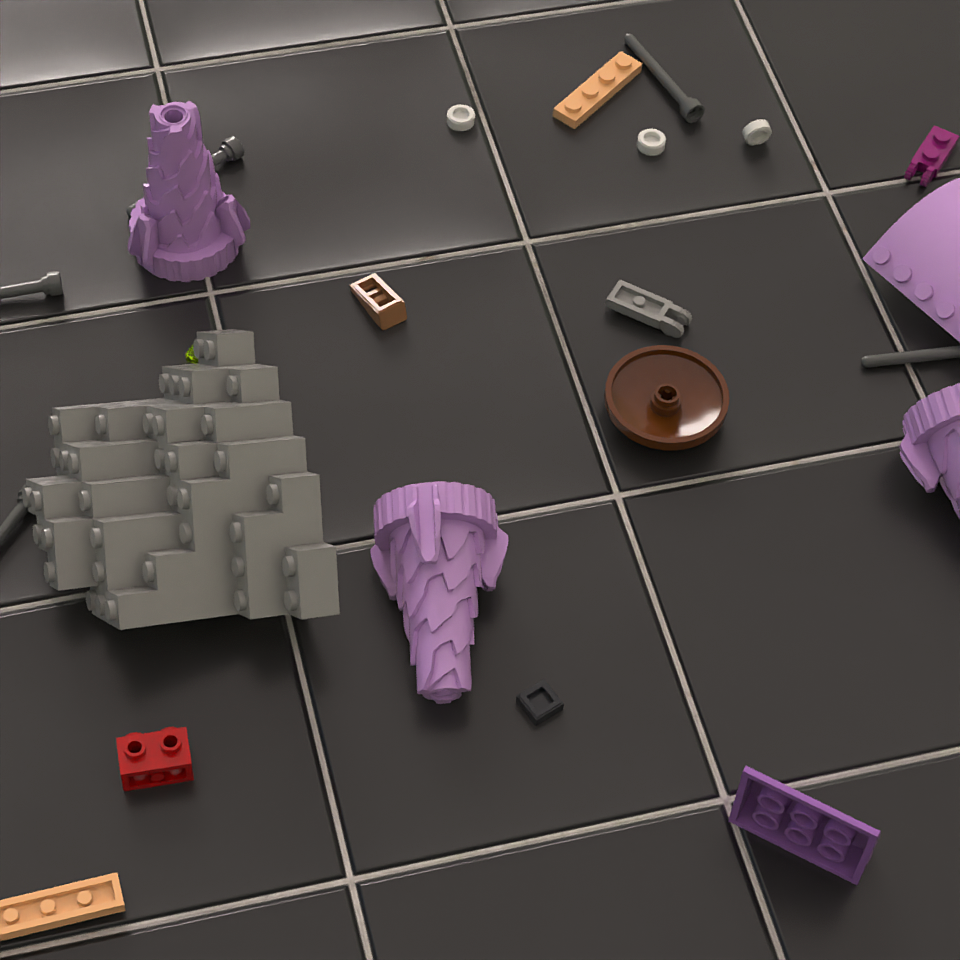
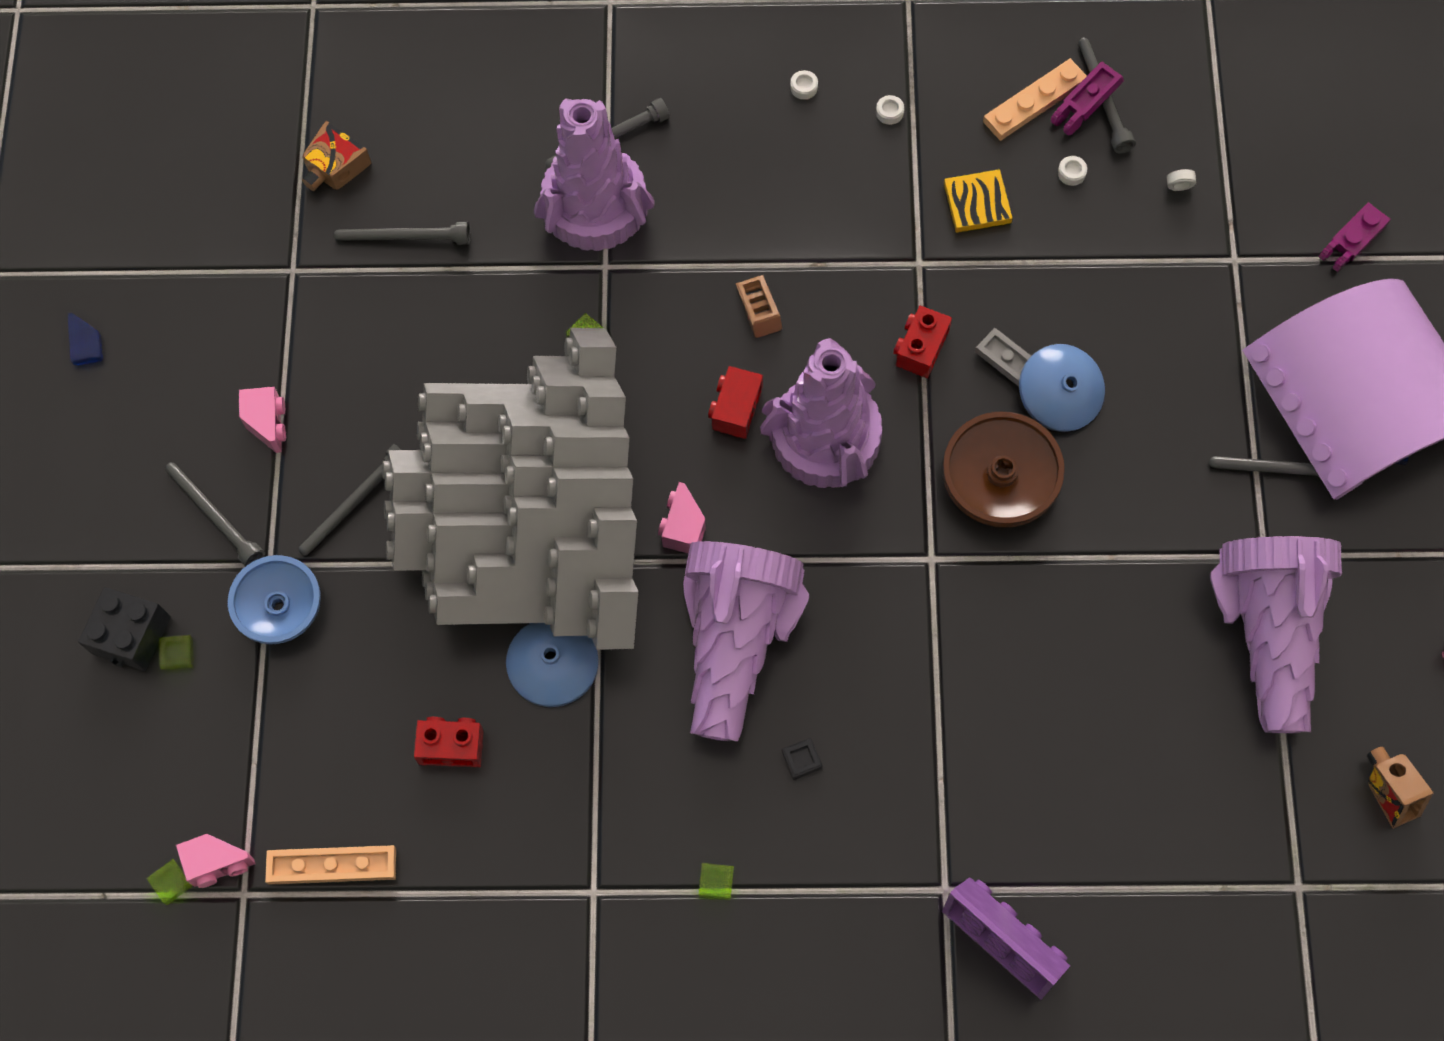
camera: 20 degrees right, 15 degrees up
none -> medium blue dish [506,623,599,707]
none -> bright pink slope [658,482,706,553]
none -> clear neon green tile [698,863,734,900]
none -> red brick [708,366,763,439]
none -> lavender cone [760,338,882,488]
none -> white tile [790,70,818,99]
none -> red brick [893,305,952,379]
none -> yellow tile [944,169,1013,233]
none -> medium blue dish [1019,344,1105,432]
none -> magenta hinge [1050,62,1124,136]

